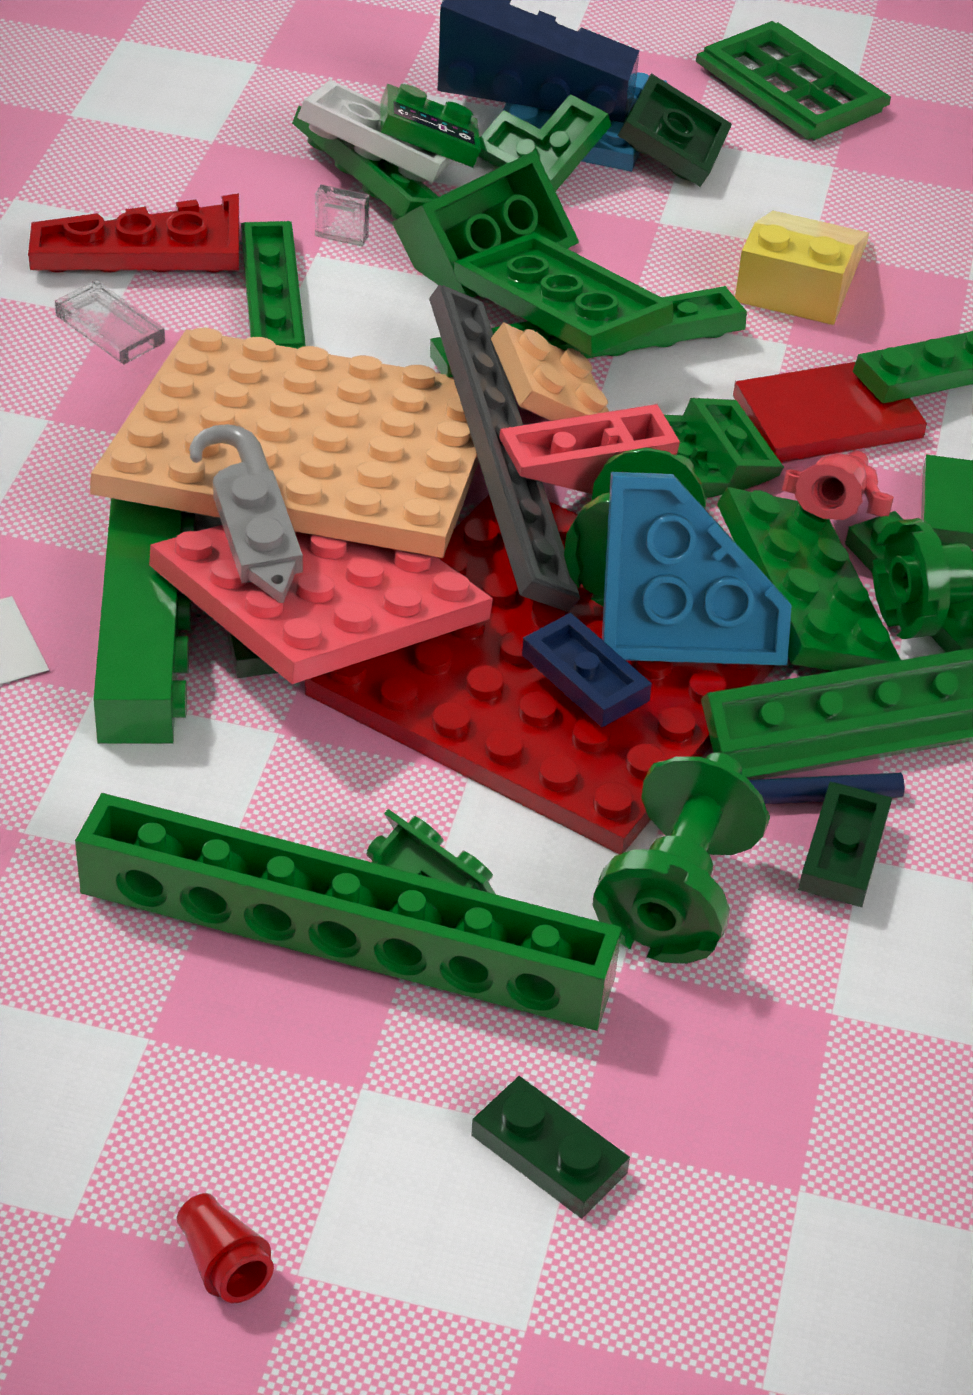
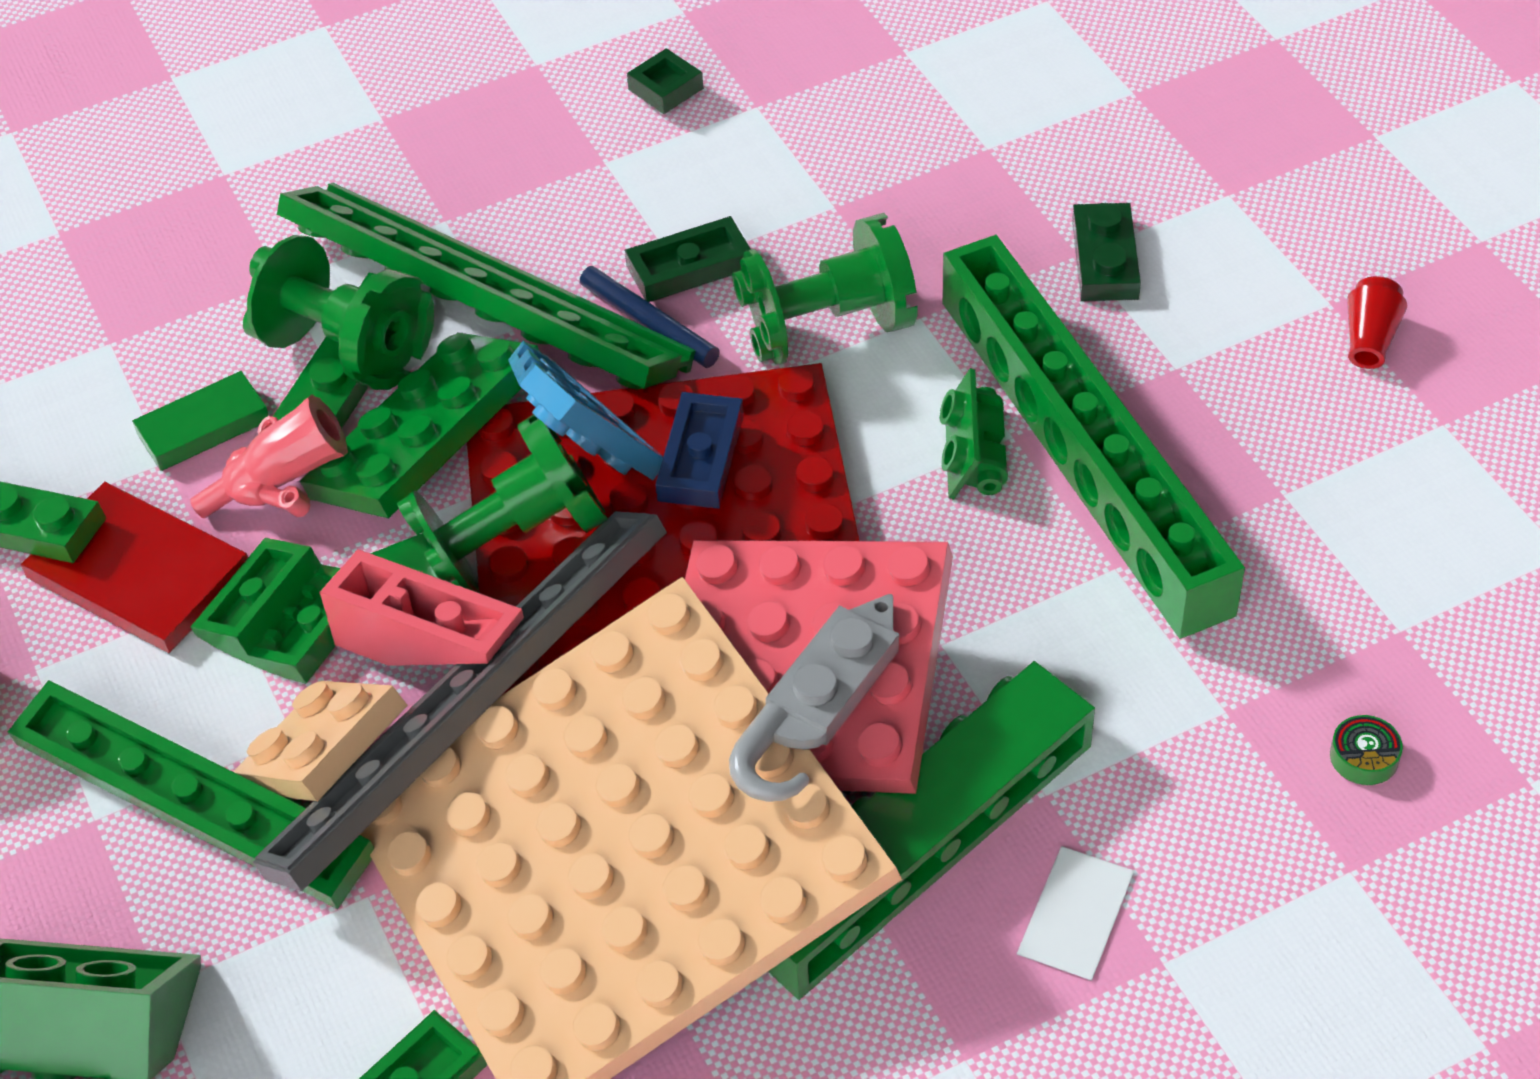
camera: 125 degrees left, 5 degrees up
green plate [454,232,673,356] -> none

